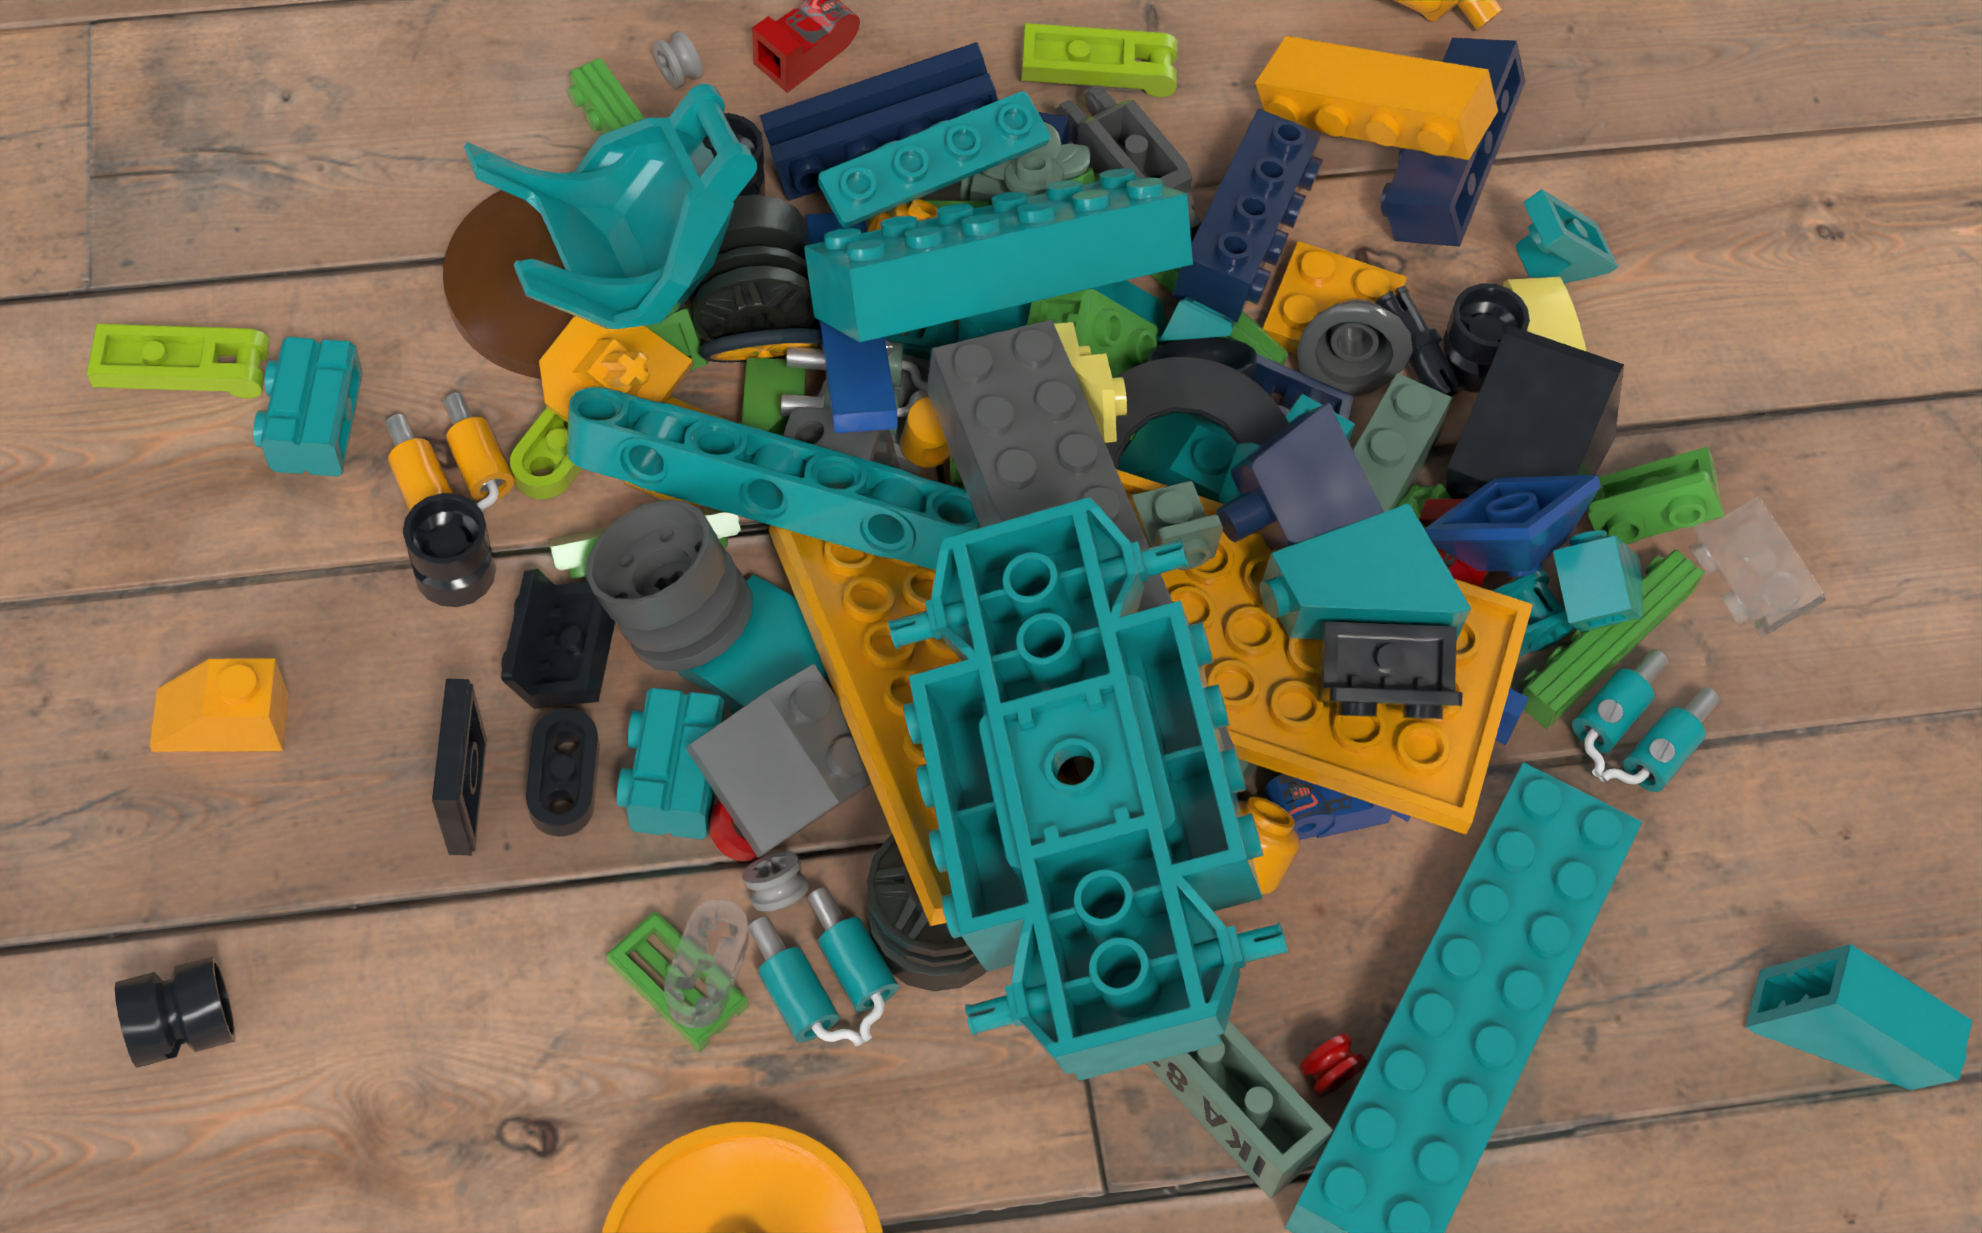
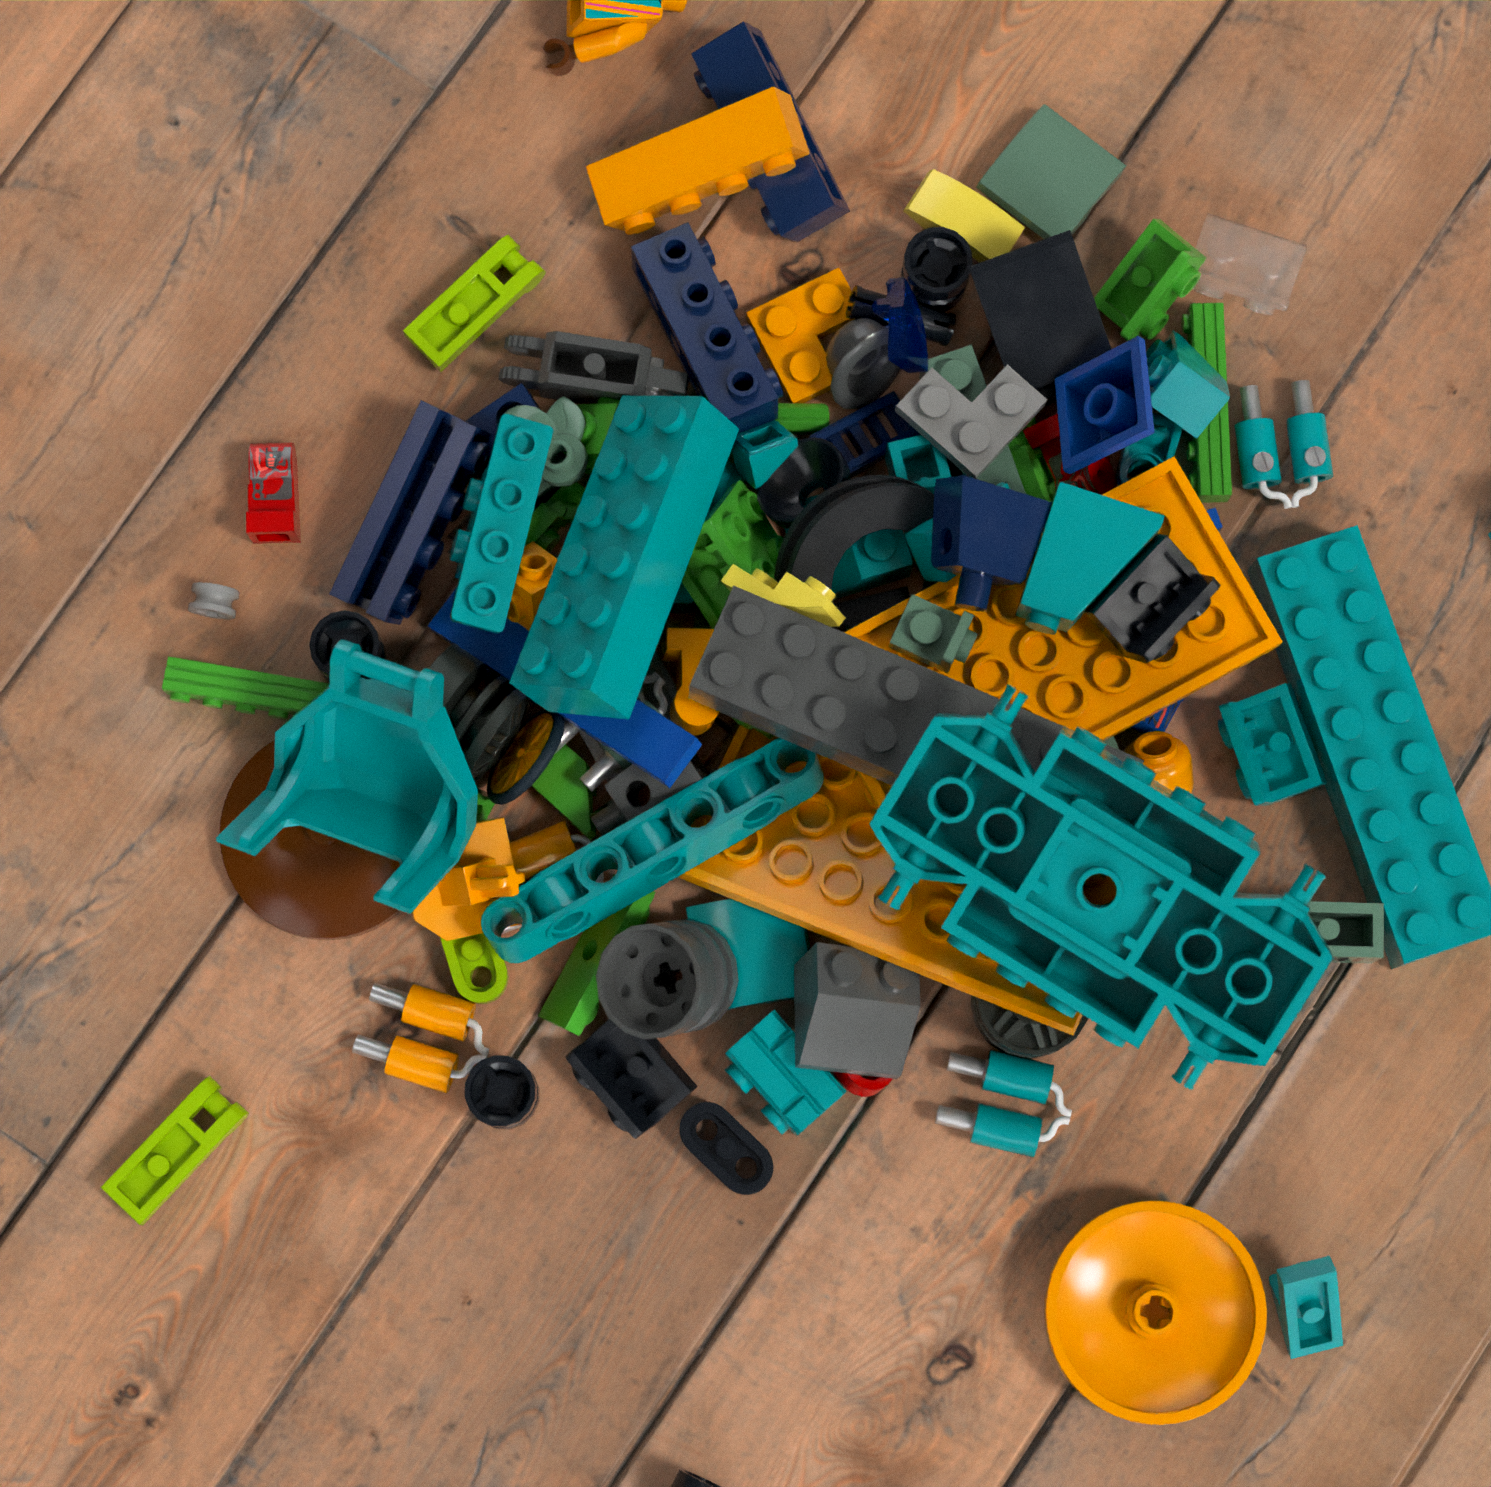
camera: 45 degrees left, 20 degrees up
light orange slope [149,658,289,752] -> none
teal brick [253,337,363,477] -> none
black tile [432,679,487,856] -> none
bright green tile [606,910,748,1052] -> none
clear beam [664,899,749,1028] -> none
light grey bush [742,851,809,911] -> none
red bush [1298,1033,1368,1097] -> none
teal slope [1516,189,1619,284] -> none
none -> clear blue slope [872,277,928,373]
none -> light grey plate [895,364,1047,479]
none -> sand green slope [976,104,1126,239]
none -> teal bracket [1218,683,1327,806]

